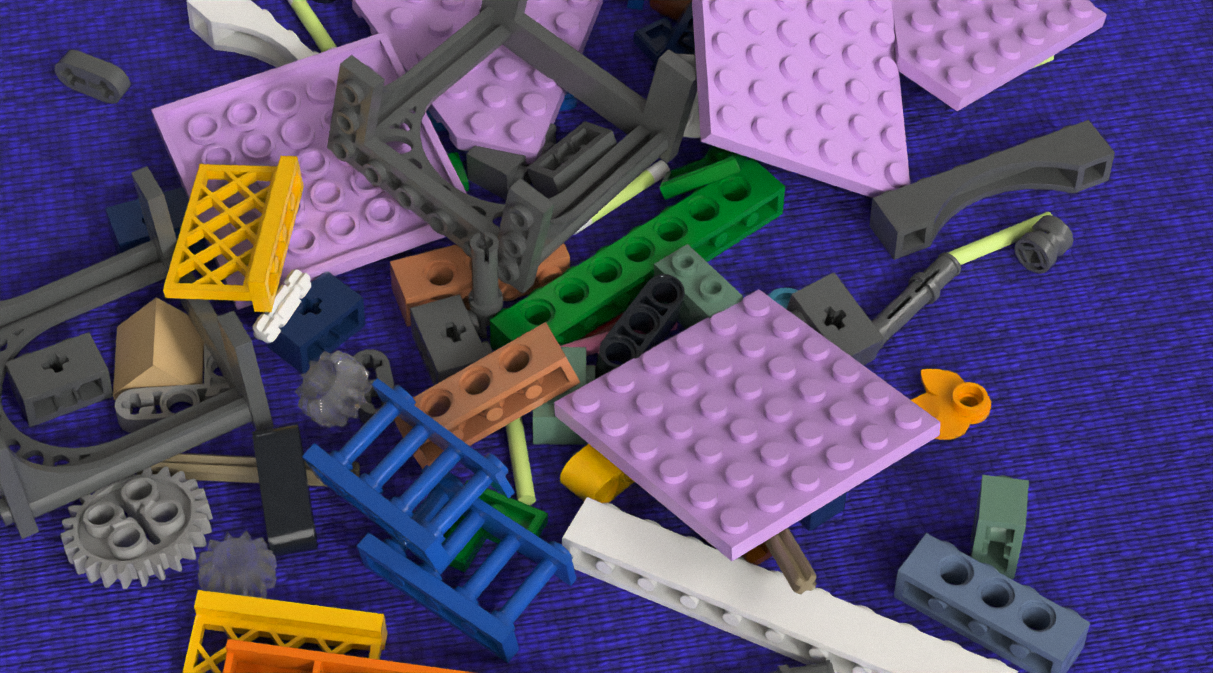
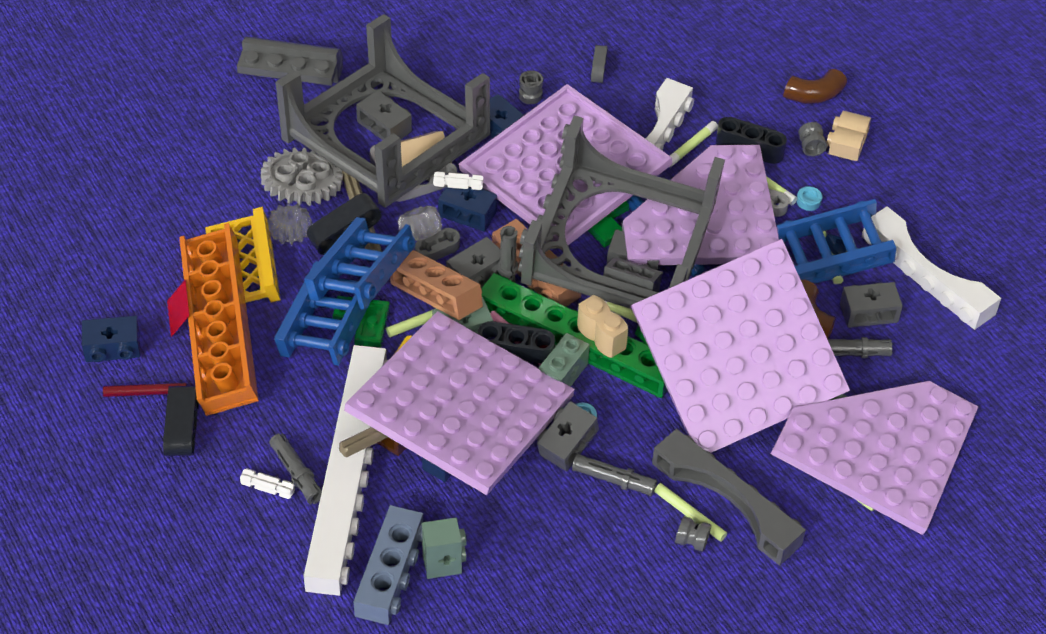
camera: 70 degrees right, 0 degrees up
yellow fence [163,156,304,312] -> none
light orange plate [911,369,991,440] -> none
none -> dark grey wheel [519,70,543,104]
none -> tan brick [577,295,628,358]

